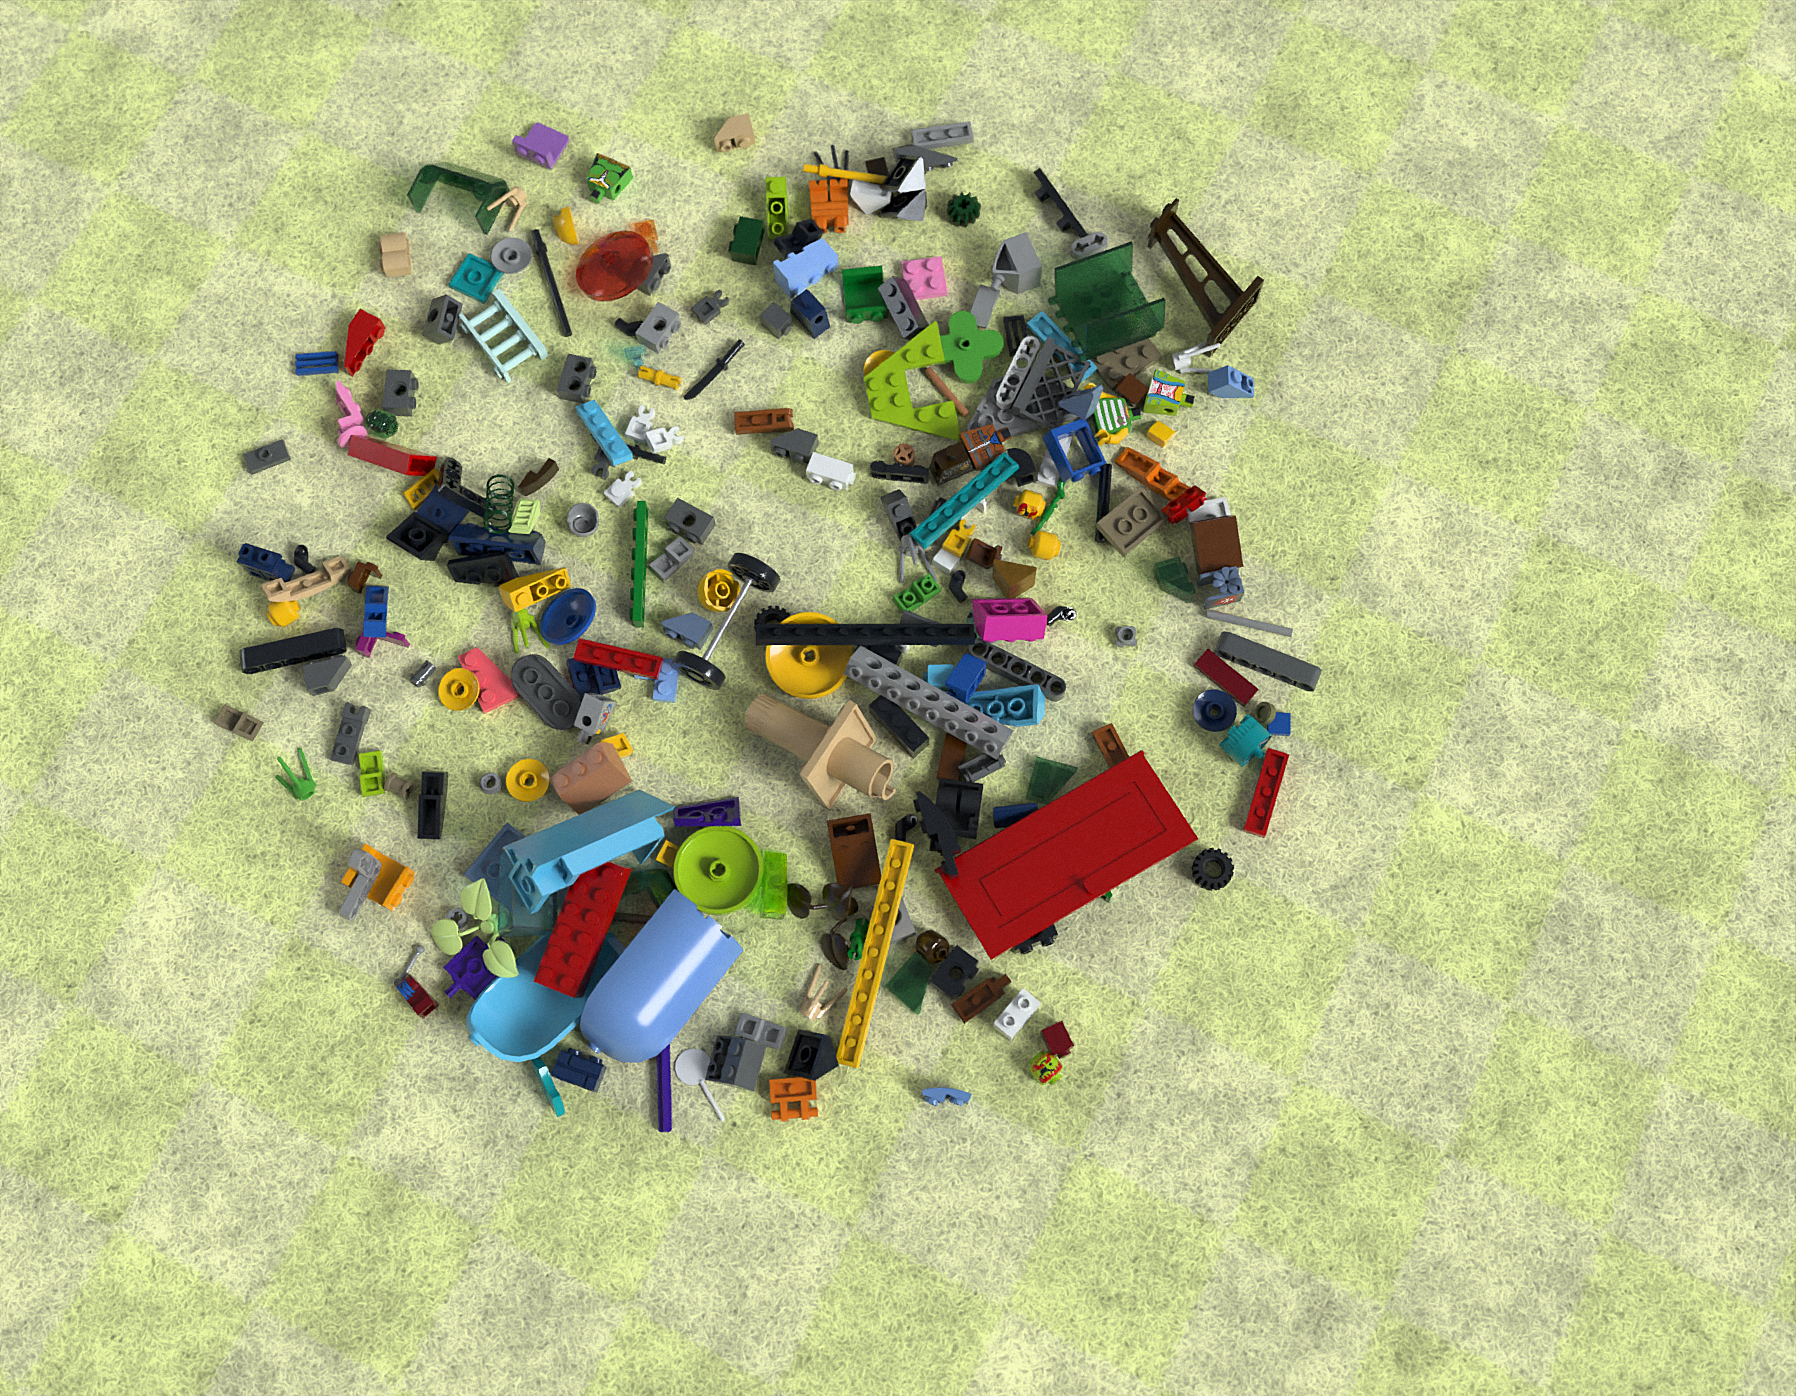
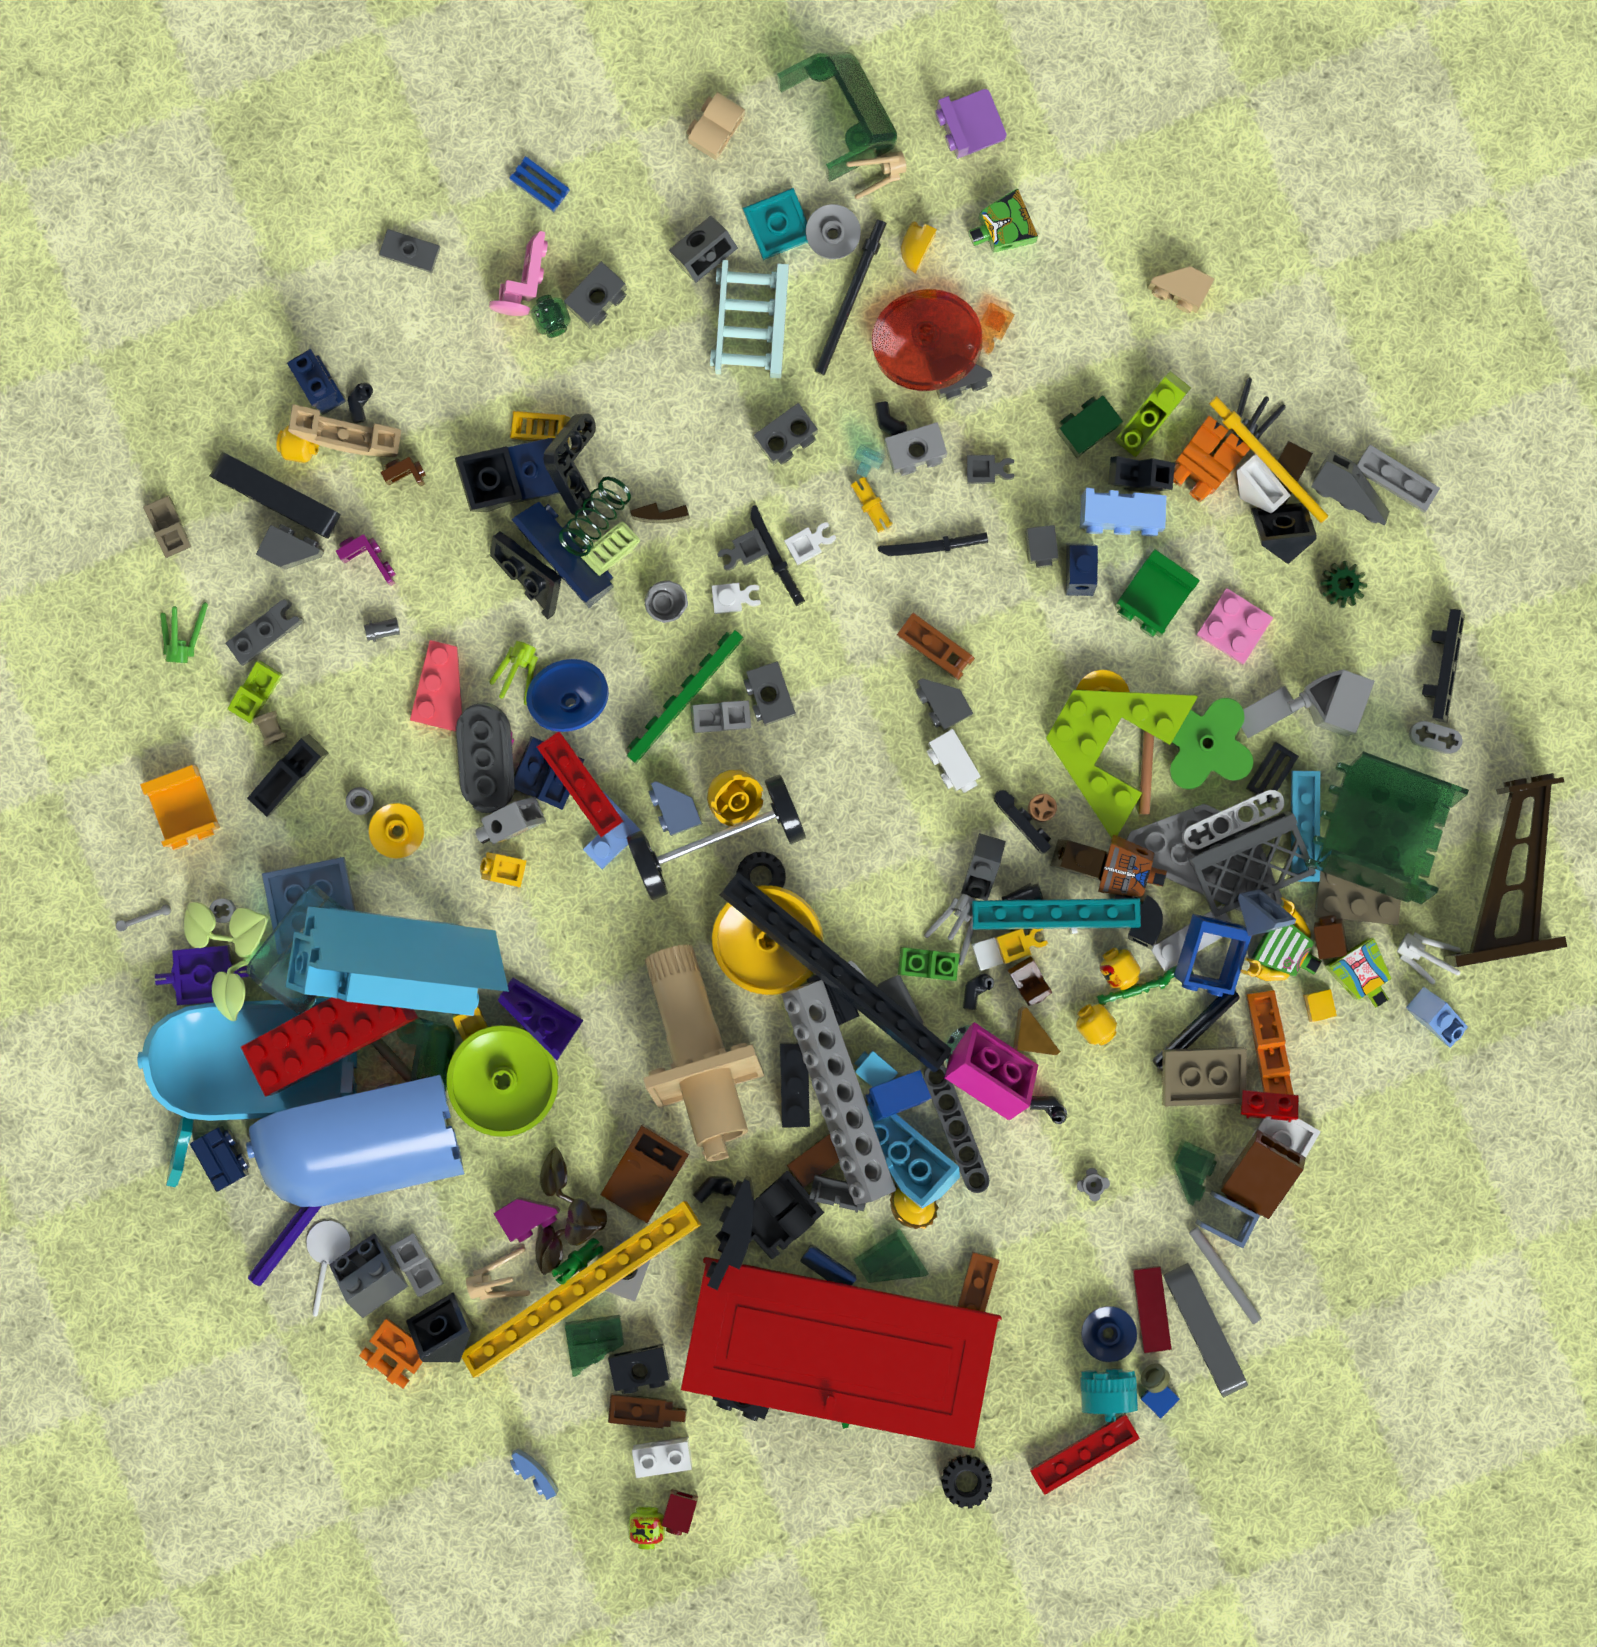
camera: 35 degrees right, 15 degrees up
light grey beam [339,848,382,921] -> none
red slope [344,309,386,377] -> none
red slope [347,435,437,476] -> none
blue slope [363,586,389,638] -> none
dark red leg [396,974,439,1019] -> none
yellow dish [439,668,479,711] -> none
yellow slope [498,567,571,612] -> none
nougat slope [549,742,632,815] -> none
medium azure plate [576,400,633,466] -> none
white plate [644,427,684,454] -> none
clear neon green slope [760,852,788,920] -> none
black brick [878,276,929,340] -> none
black slope [880,155,928,193] -> none
dark brown head [915,930,949,964] -> none
sand blue plant [1213,567,1242,594] -> none
none -> magenta slope [493,1197,560,1243]
none -> yellow piece [890,1183,939,1229]

